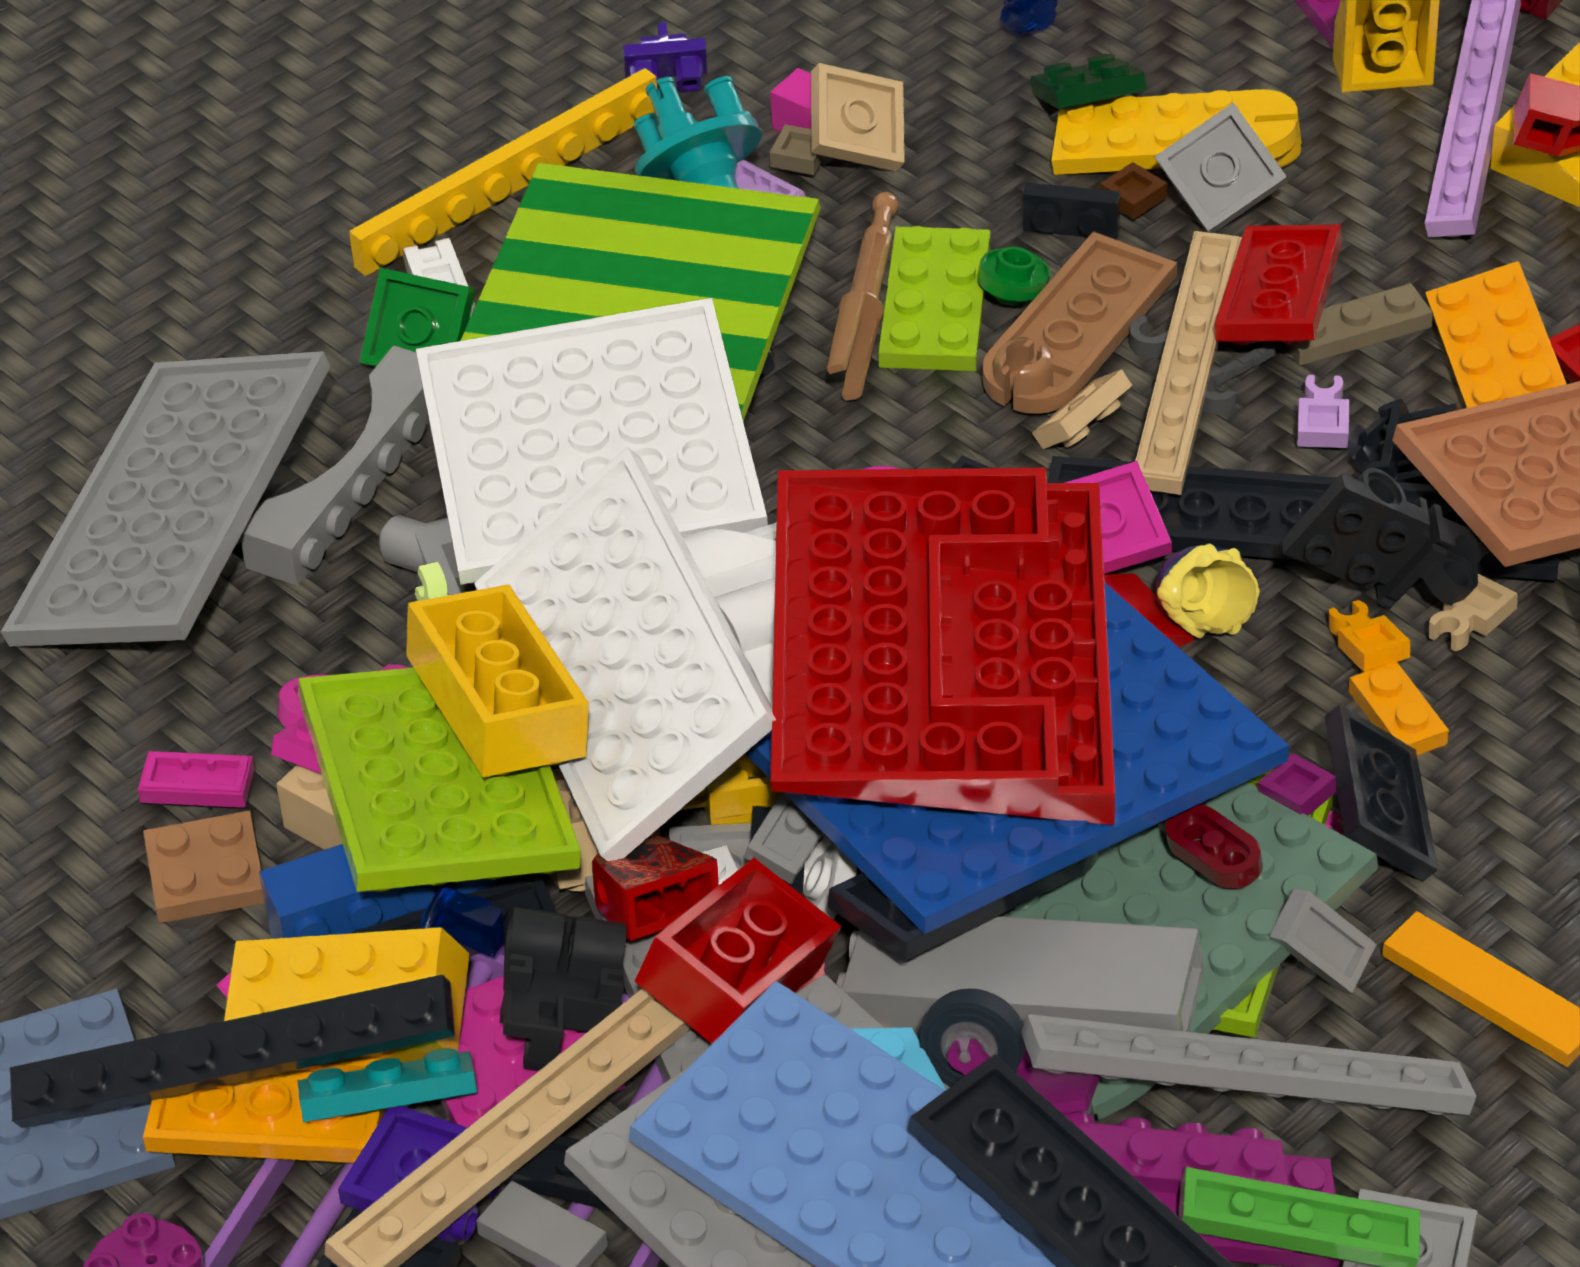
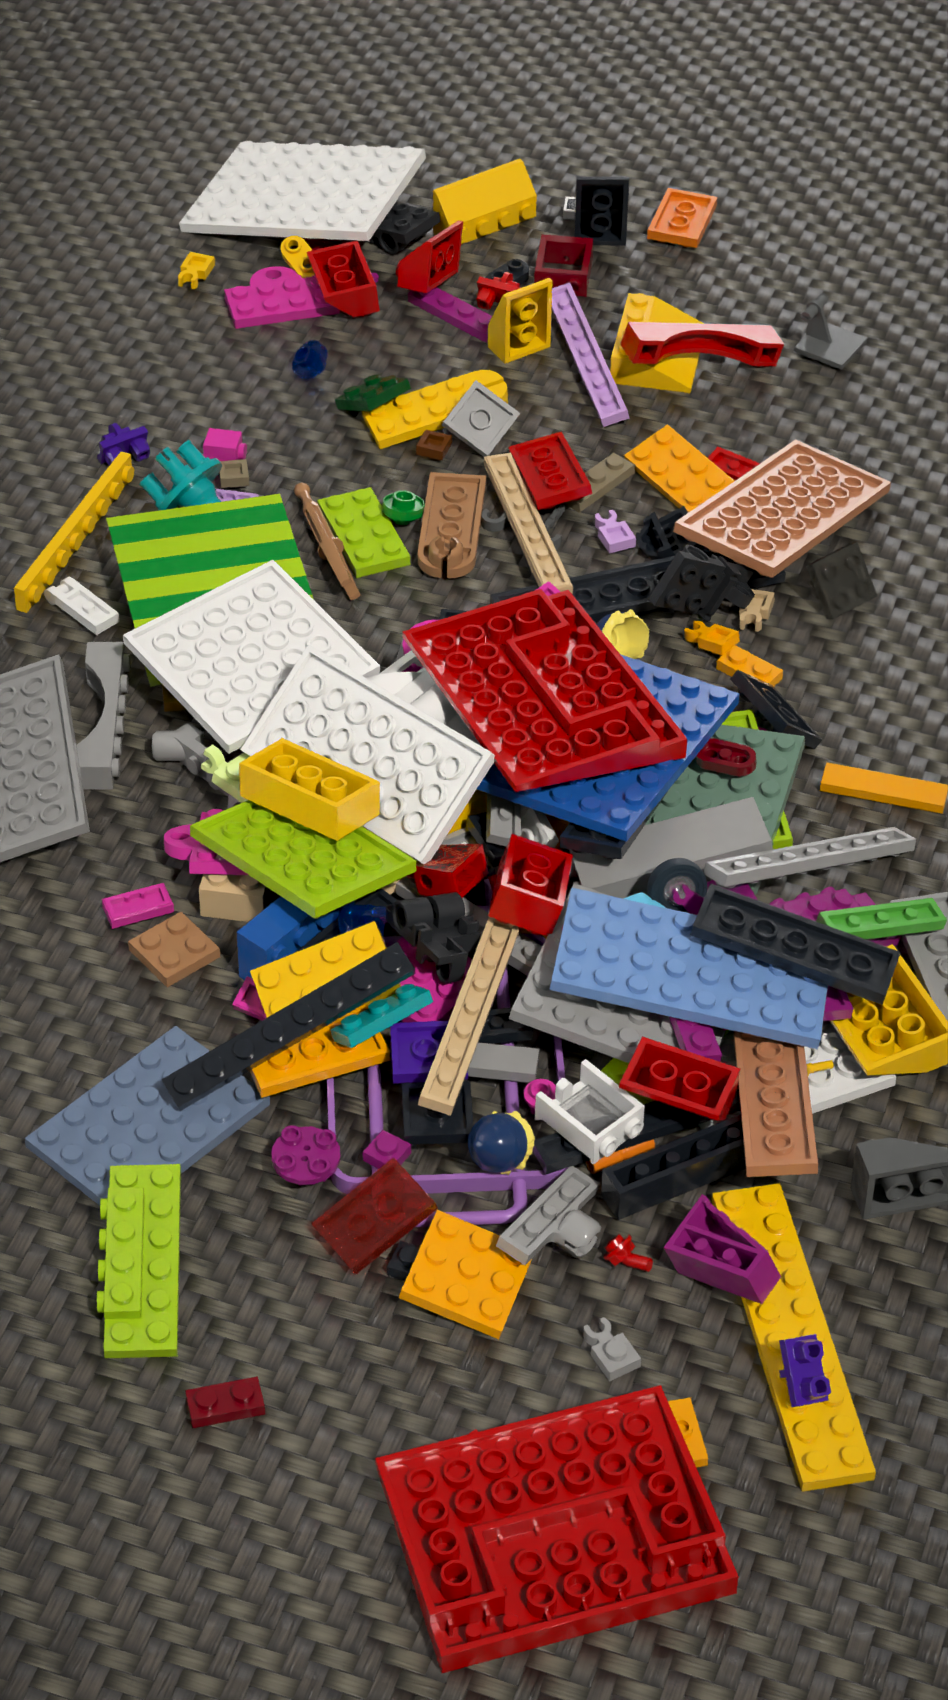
camera: 30 degrees left, 0 degrees up
green plate [359,267,476,366] -> none
tan plate [811,63,904,172] -> none
black plate [1023,183,1121,240] -> none
tan plate [1032,369,1132,449] -> none
magenta plate [1258,753,1336,816] -> none
light grey tile [1269,888,1377,993] -> none

